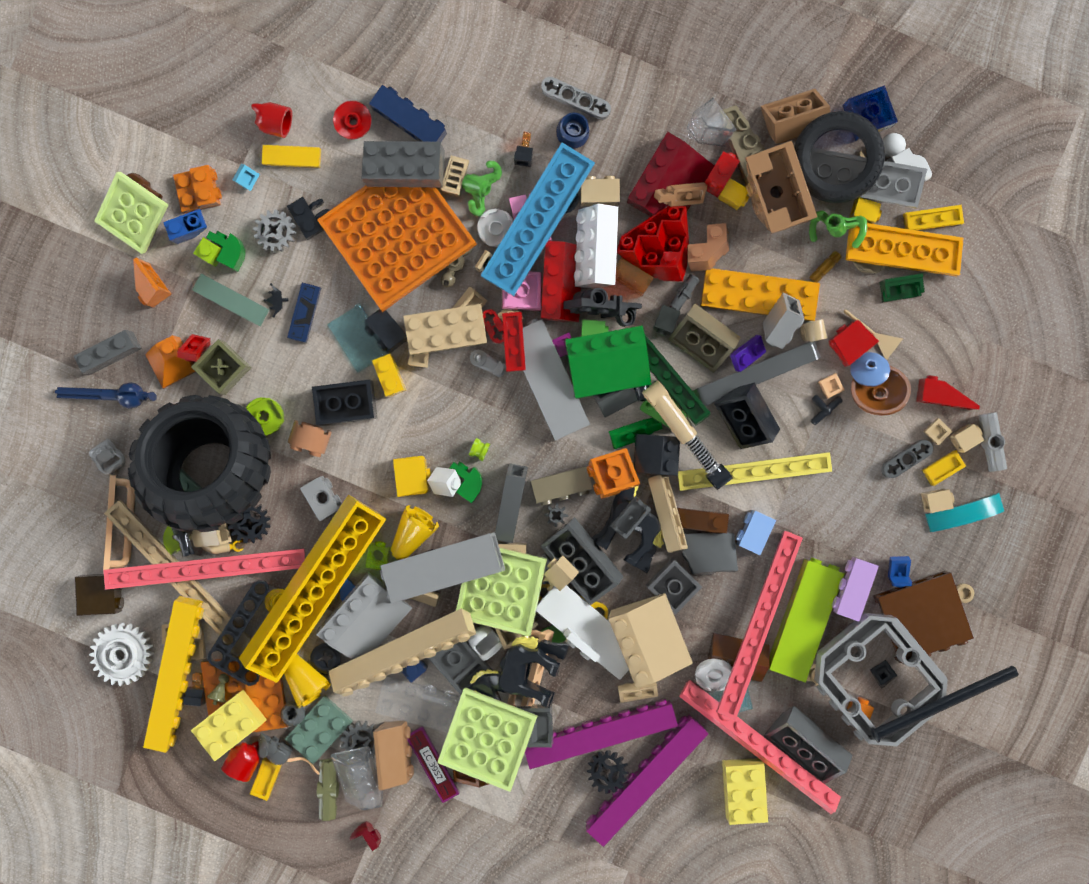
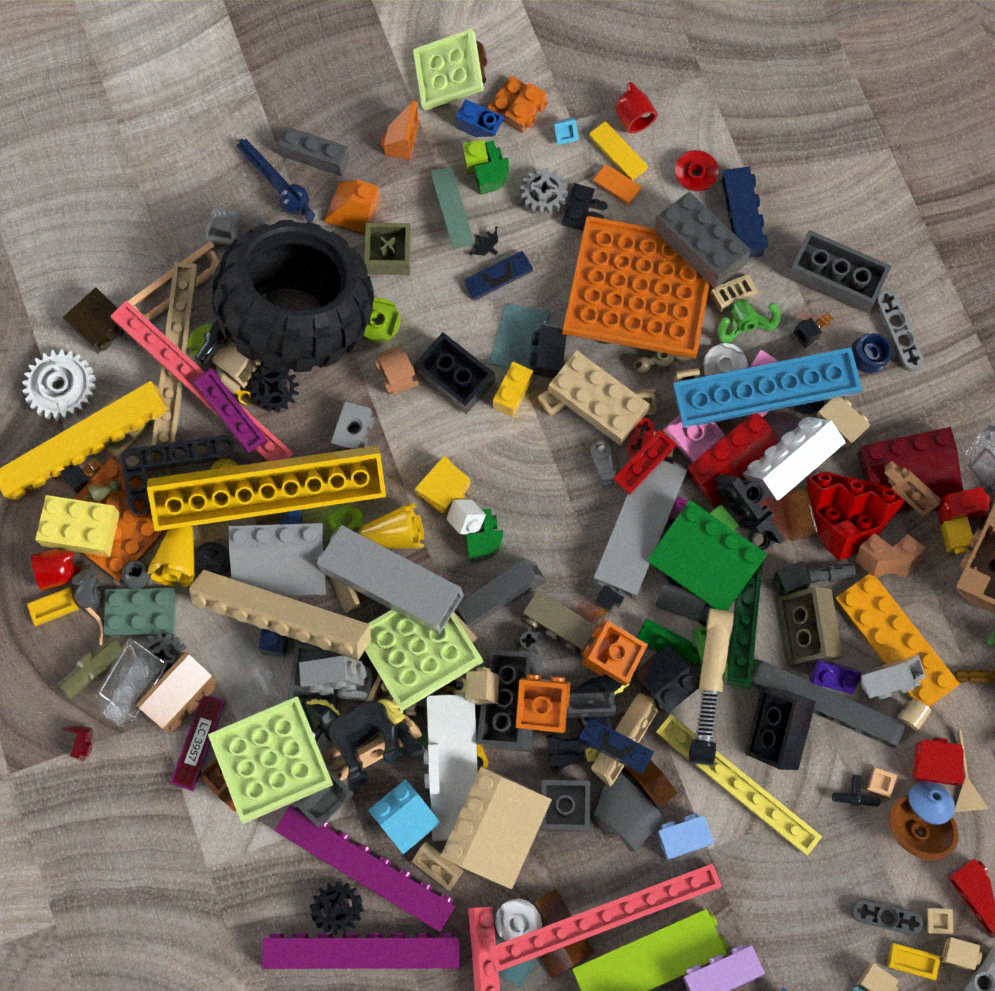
camera: 50 degrees right, 15 degrees down
red plate [177,334,211,362] -> none
lime wheel [469,438,490,461] -> none
none -> magenta tile [193,368,267,454]
none -> light grey brick [299,656,366,695]
none -> medium azure slope [368,779,441,854]
none -> orange plate [516,674,571,733]
none -> dark blue tile [578,717,654,774]
none -> black piece [589,585,624,626]
none -> orange tile [593,164,642,206]
none -> dark grey brick [788,230,891,313]

